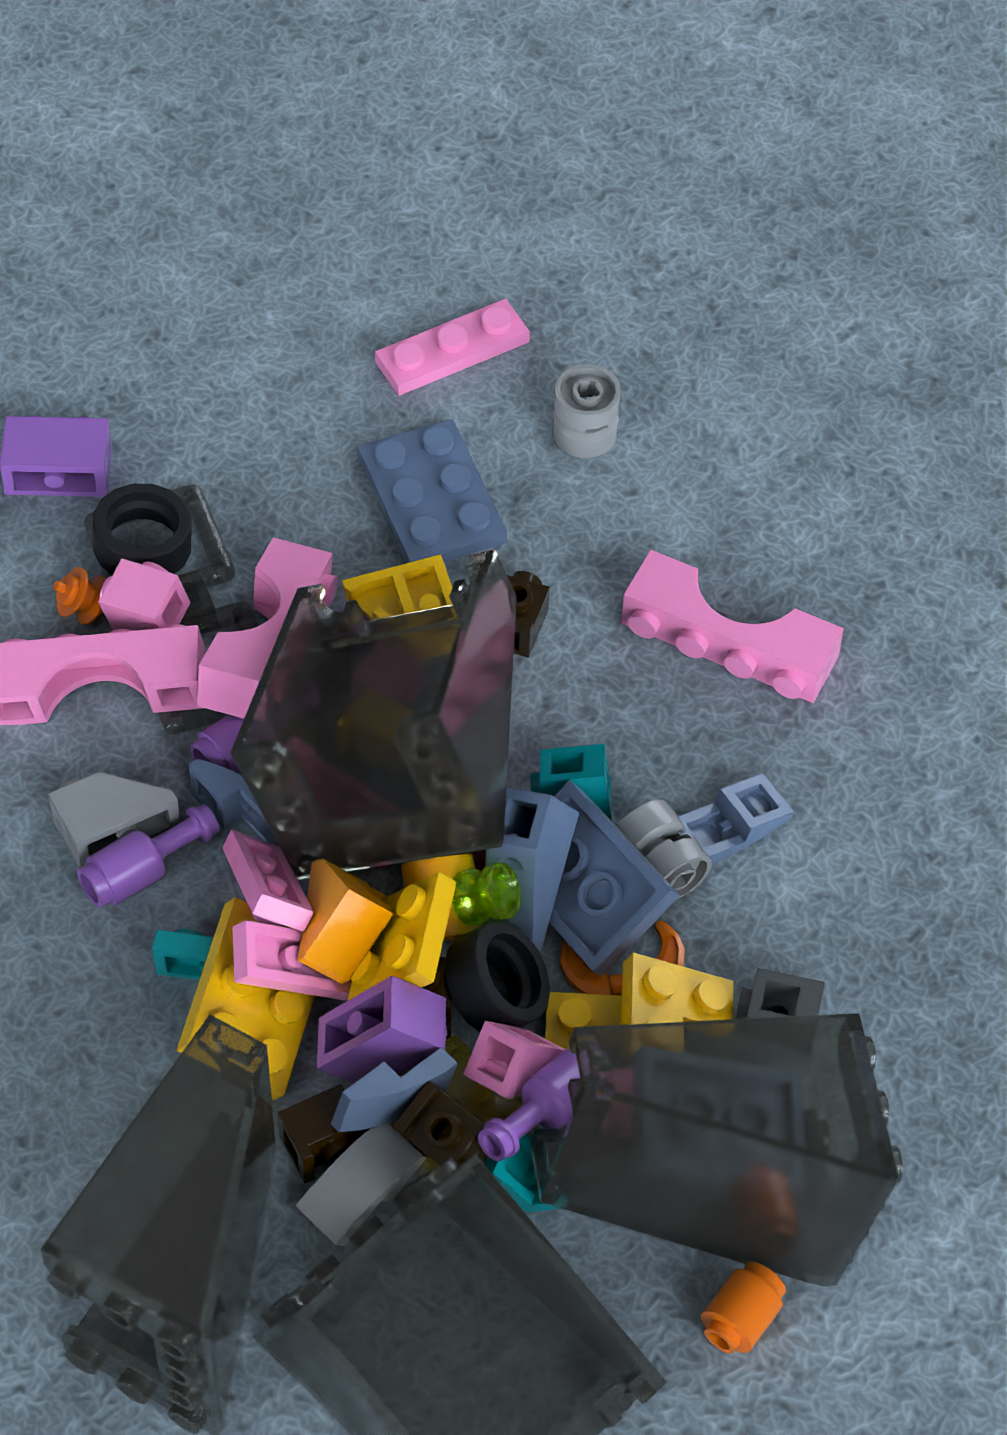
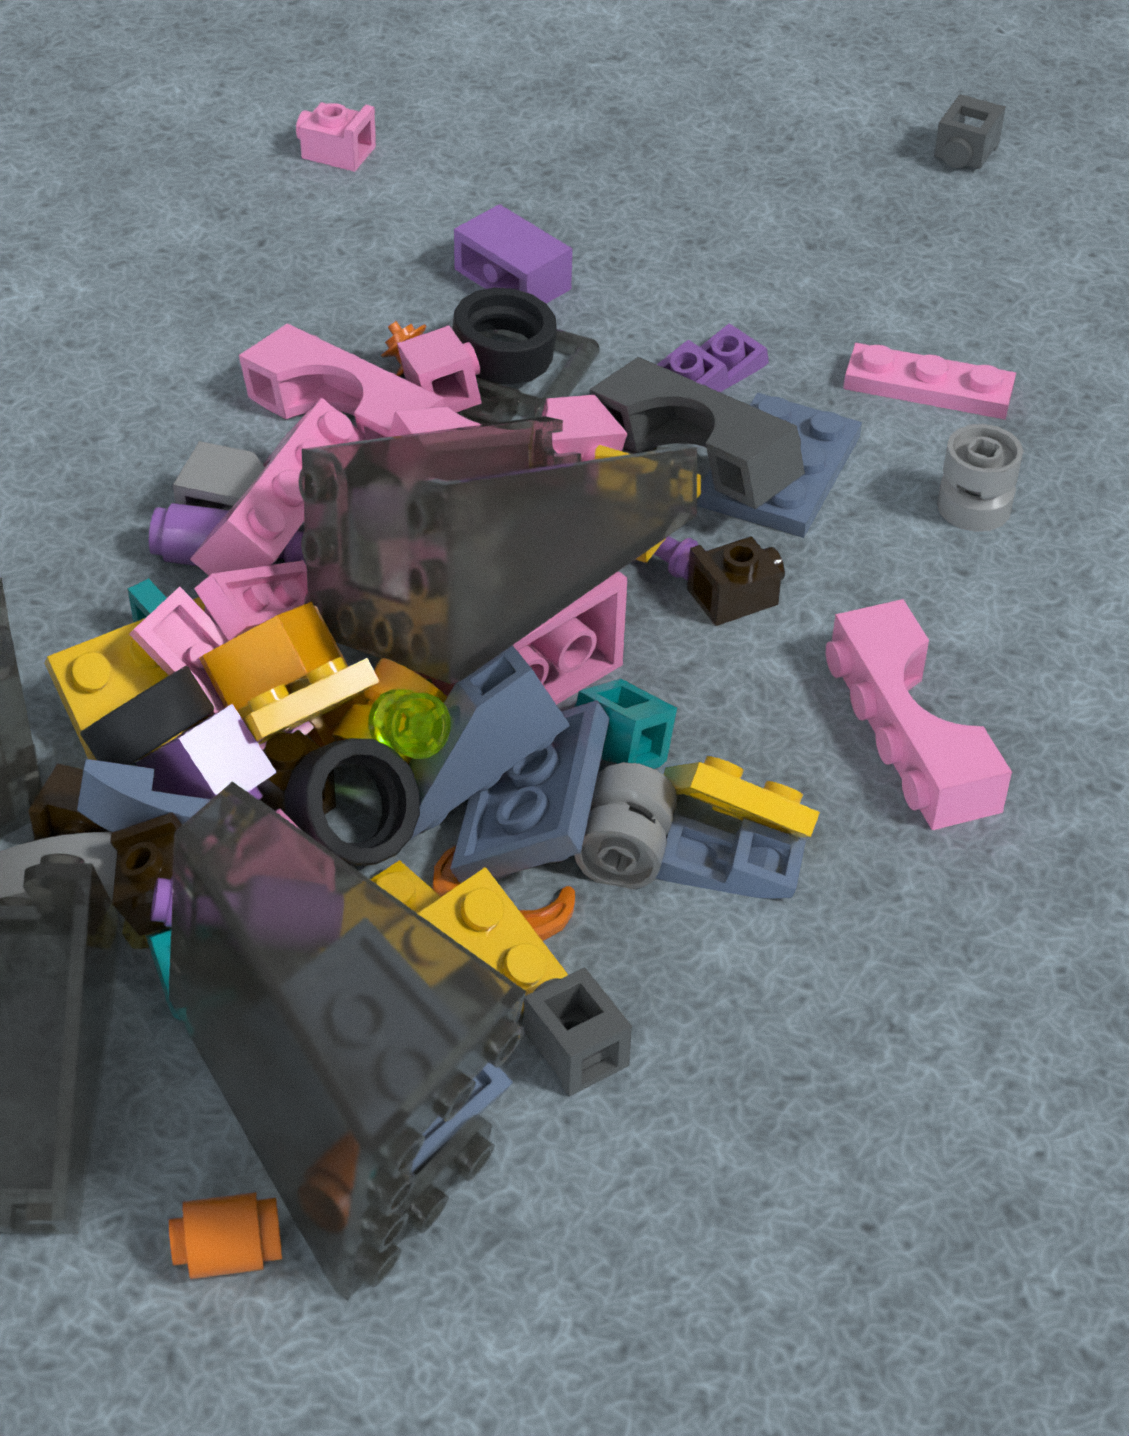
camera: 45 degrees right, 10 degrees down
none -> black tyre [80,666,214,765]
none -> bright pink arch [190,397,365,575]
none -> dark grey arch [589,357,805,509]
none -> medium lavender slope [657,323,769,392]
none -> yellow wing [663,756,820,838]
none -> dark grey brick [934,94,1005,169]

